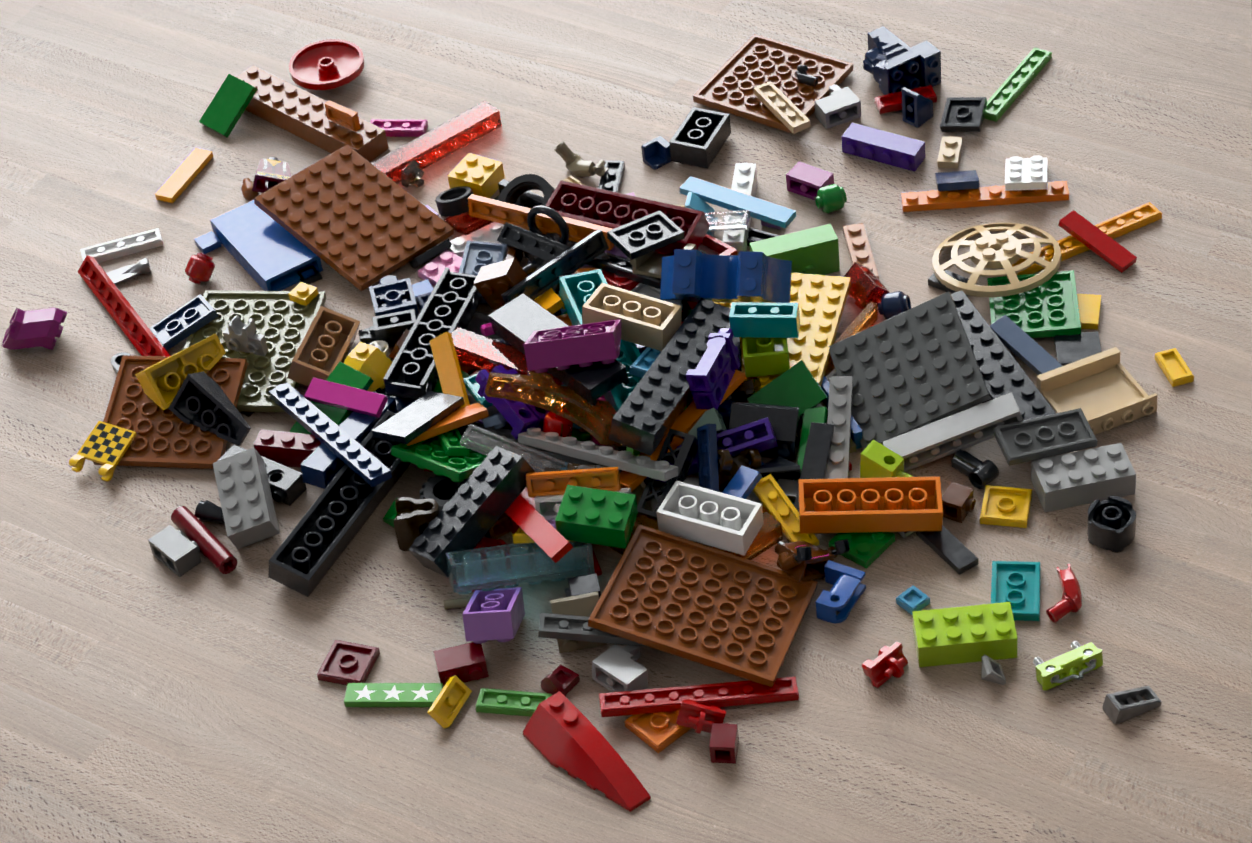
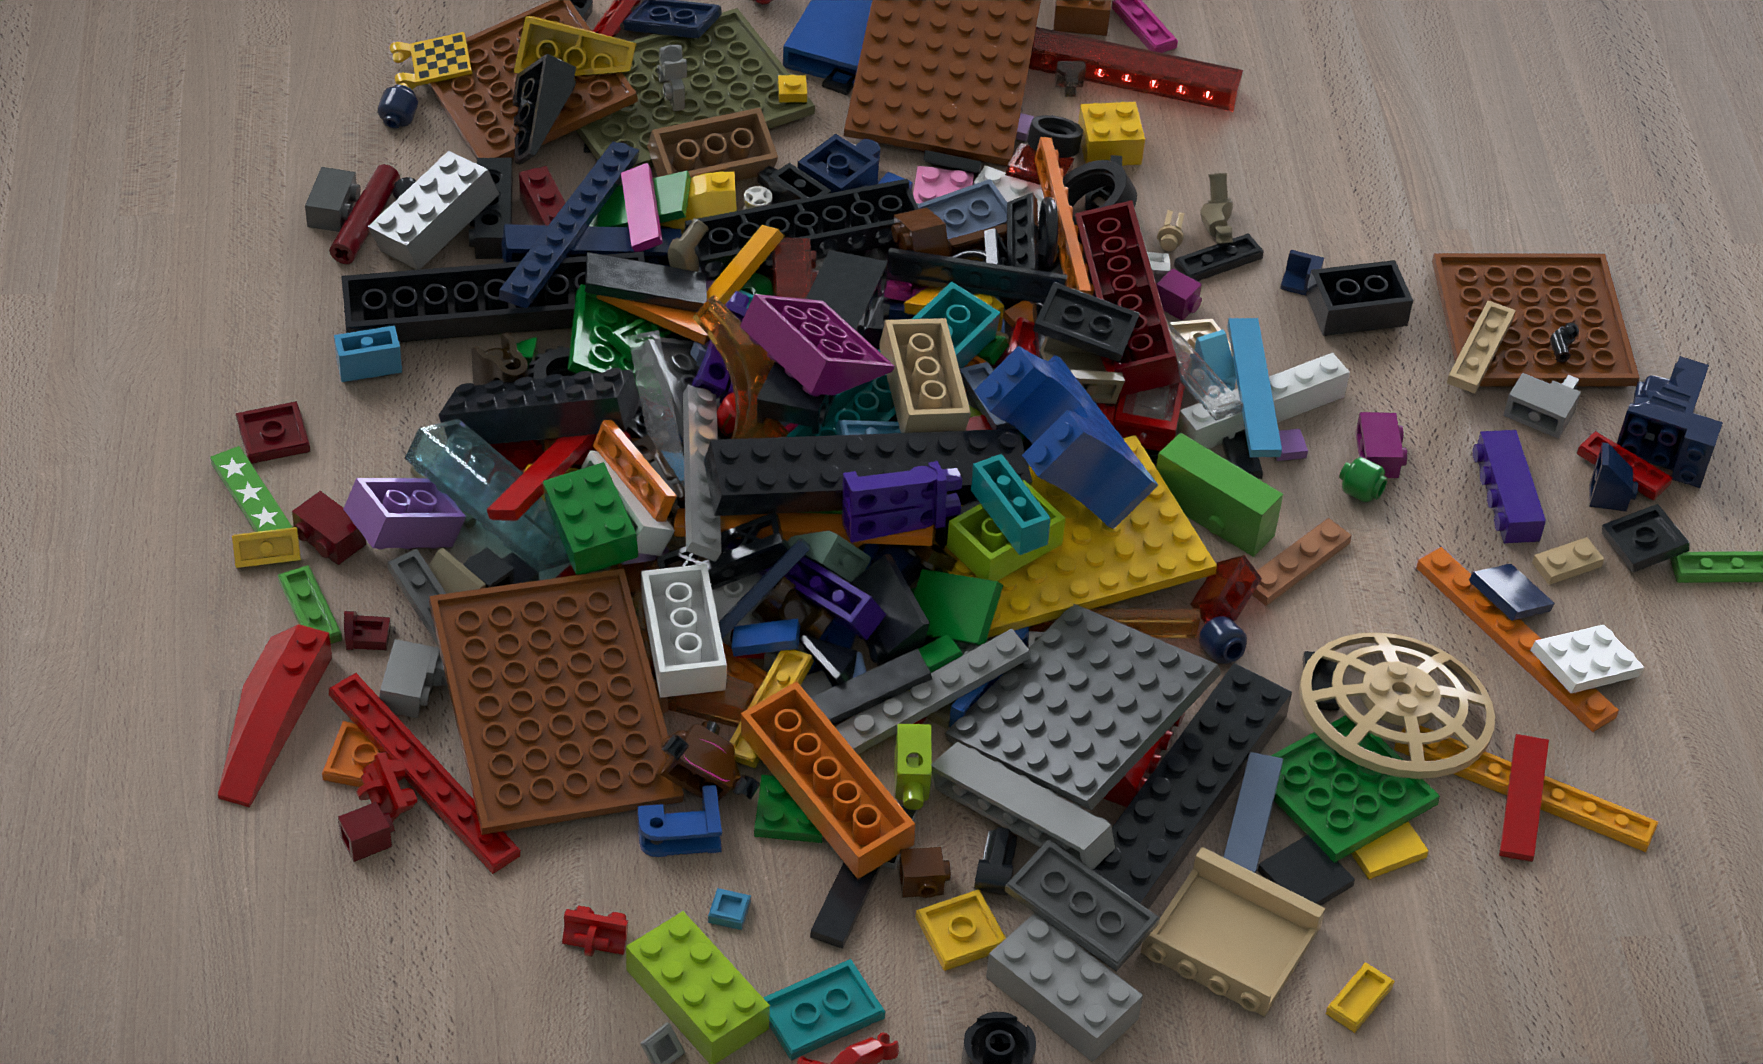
camera: 45 degrees right, 5 degrees up
none -> dark azure brick [334,325,402,382]
none -> dark blue head [377,85,418,129]
none -> dark tan arm [668,218,709,272]

